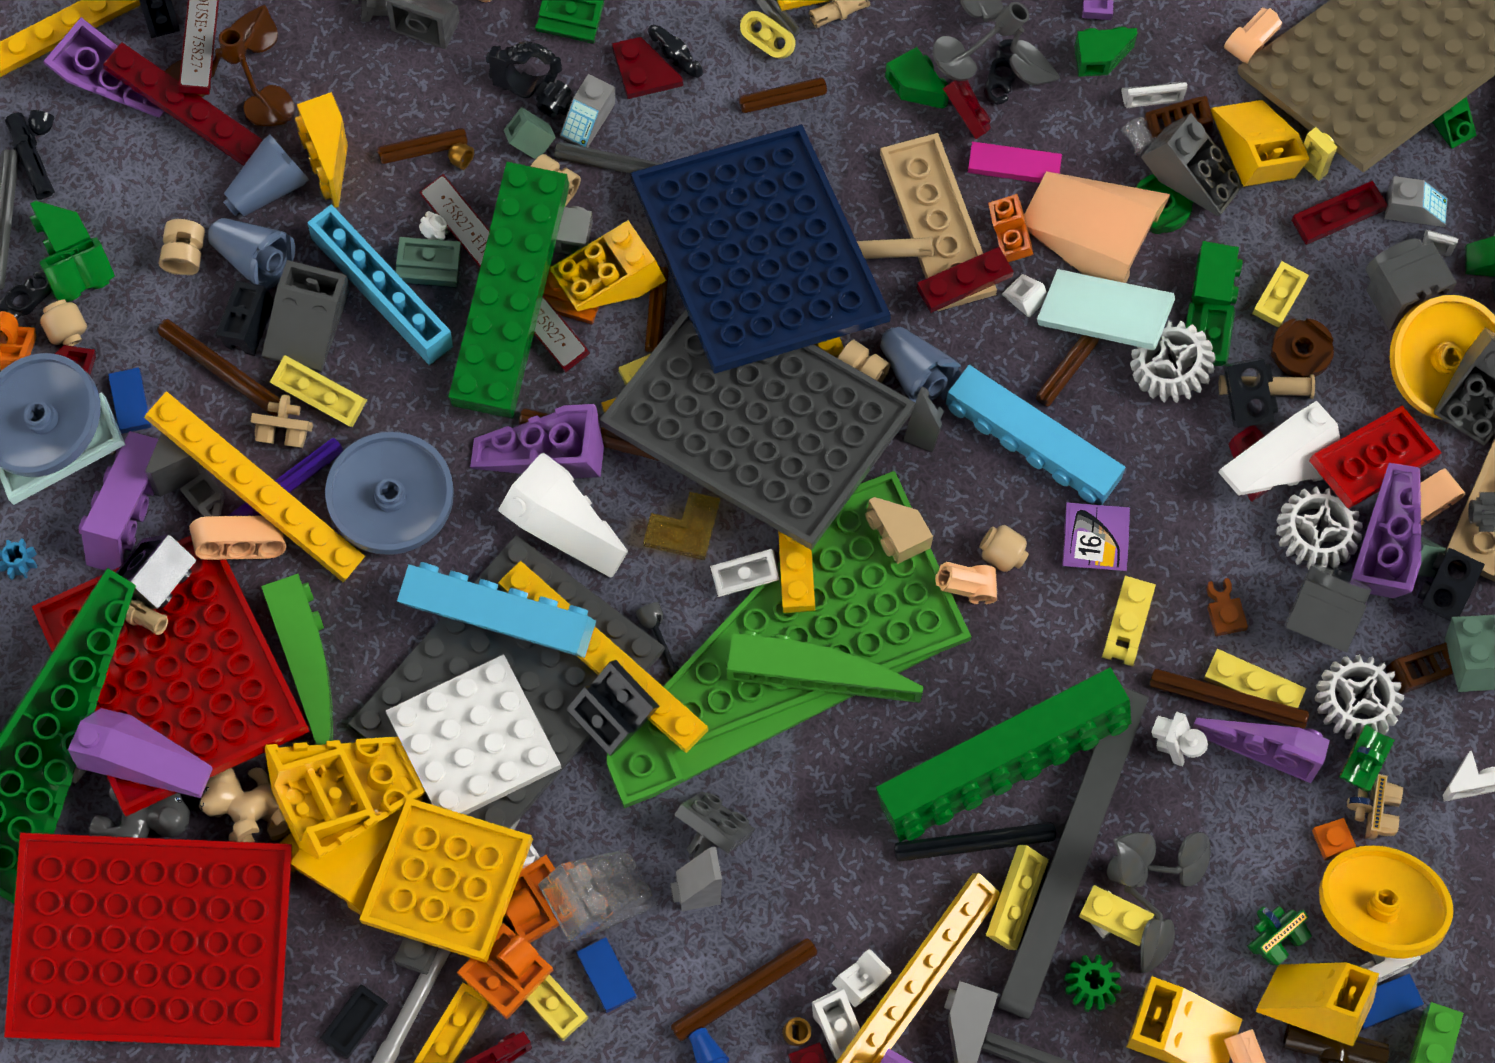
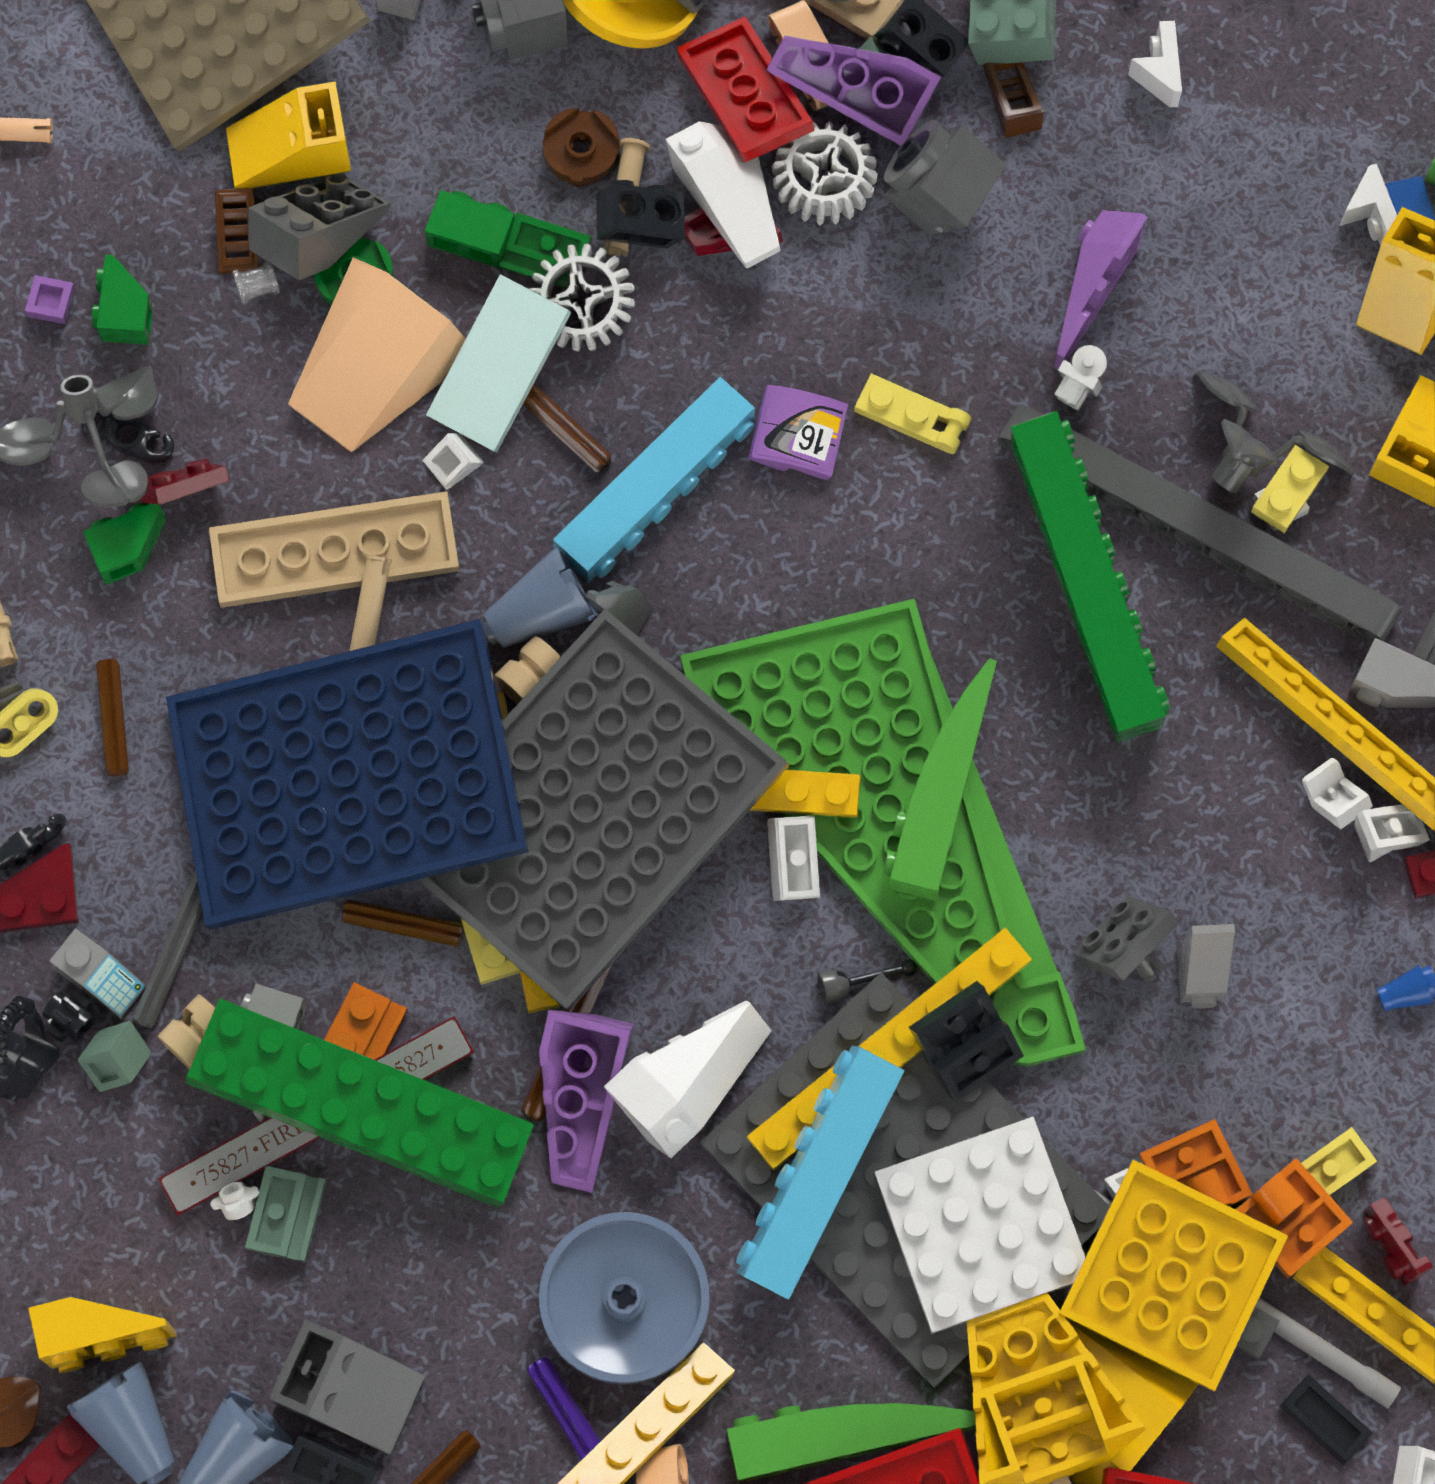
camera: 80 degrees left, 5 degrees up
tan hips [251,395,313,448] -> none
light yellow plate [270,355,367,427] -> none
medium azure brick [307,204,453,365] -> none
reddish brown axle [378,128,468,164] -> none
pearl gold hinge [448,143,474,170] -> none
clear slope [538,849,658,942] -> none
yellow slope [550,220,666,311] -> none
blue tile [576,937,636,1013] -> none
clear yellow plate [643,492,720,561] -> none
reddish brown axle [671,938,818,1041] -> none
pearl gold hinge [782,1017,811,1046] -> none
tan slope [865,497,933,564] -> none
black axle [894,822,1056,862] -> none
dark red plate [916,247,1014,313] -> none
light nougat piece [935,562,997,604] -> none
dark pink tile [968,142,1062,183] -> none
tan head [979,525,1029,572] -> none
light yellow plate [986,845,1049,950] -> none
orange slope [988,194,1034,262] -> none
green gear [1064,955,1122,1012] -> none
white slope [1121,82,1187,108] -> none
reddish brown axle [1150,669,1309,729] -> none
light yellow plate [1203,649,1306,708] -> none
dark orange plate [1206,578,1248,636] -> none
light nougat piece [1224,8,1282,64] -> none
green hips [1247,906,1312,966] -> none
light yellow plate [1252,261,1309,328] -> none
dark red plate [1291,180,1388,245] -> none
light yellow plate [1304,127,1337,181] -> none
orange plate [1312,818,1356,861] -> none
white gear [1315,654,1404,739] -> none
yellow dish [1319,846,1453,959] -> none
green hips [1339,725,1395,793] -> none
tan hips [1347,774,1403,840] -> none

